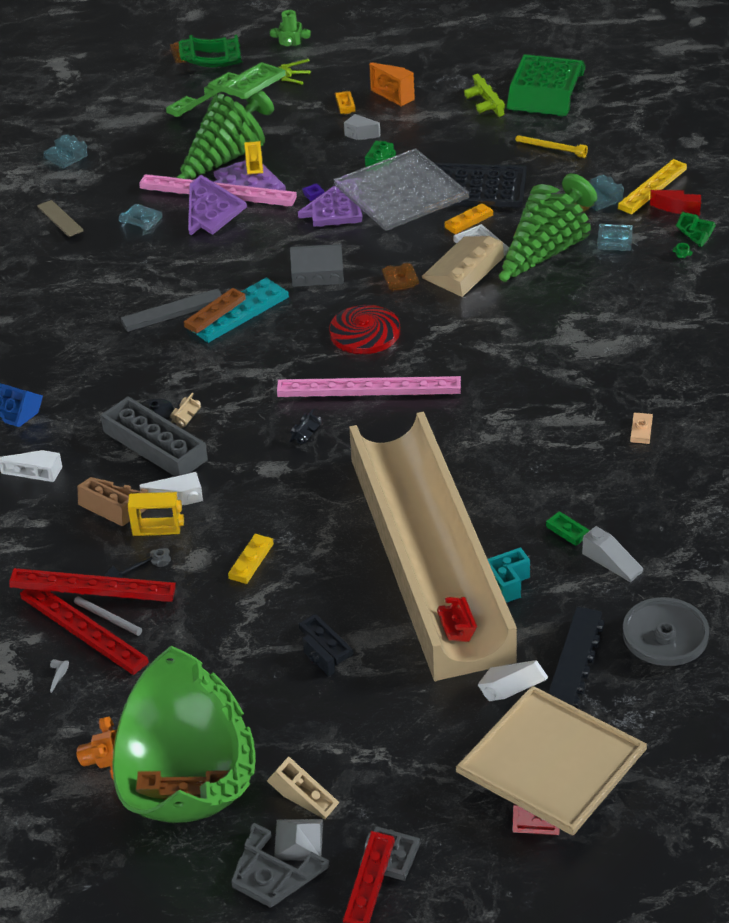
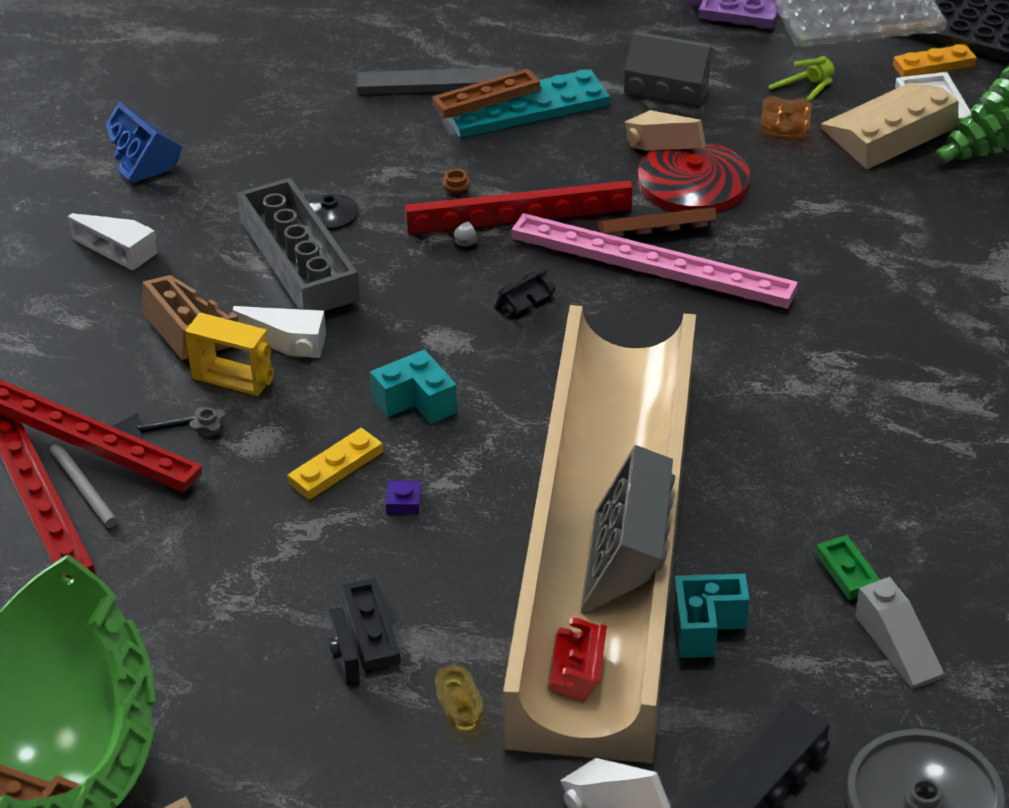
camera: 20 degrees right, 0 degrees up
tan hinge [170,393,201,428] -> none
none -> teal brick [370,349,458,424]
none -> dark purple plate [386,481,422,514]
none -> red plate [405,181,633,235]
none -> clear yellow plate [435,665,483,730]
none -> dark orange plate [442,169,470,194]
none -> light grey hinge [454,222,478,247]
none -> dark grey slope [580,445,676,613]
none -> dark orange plate [597,208,717,237]
none -> tan slope [625,110,706,151]
none -> lime plant [769,56,835,102]

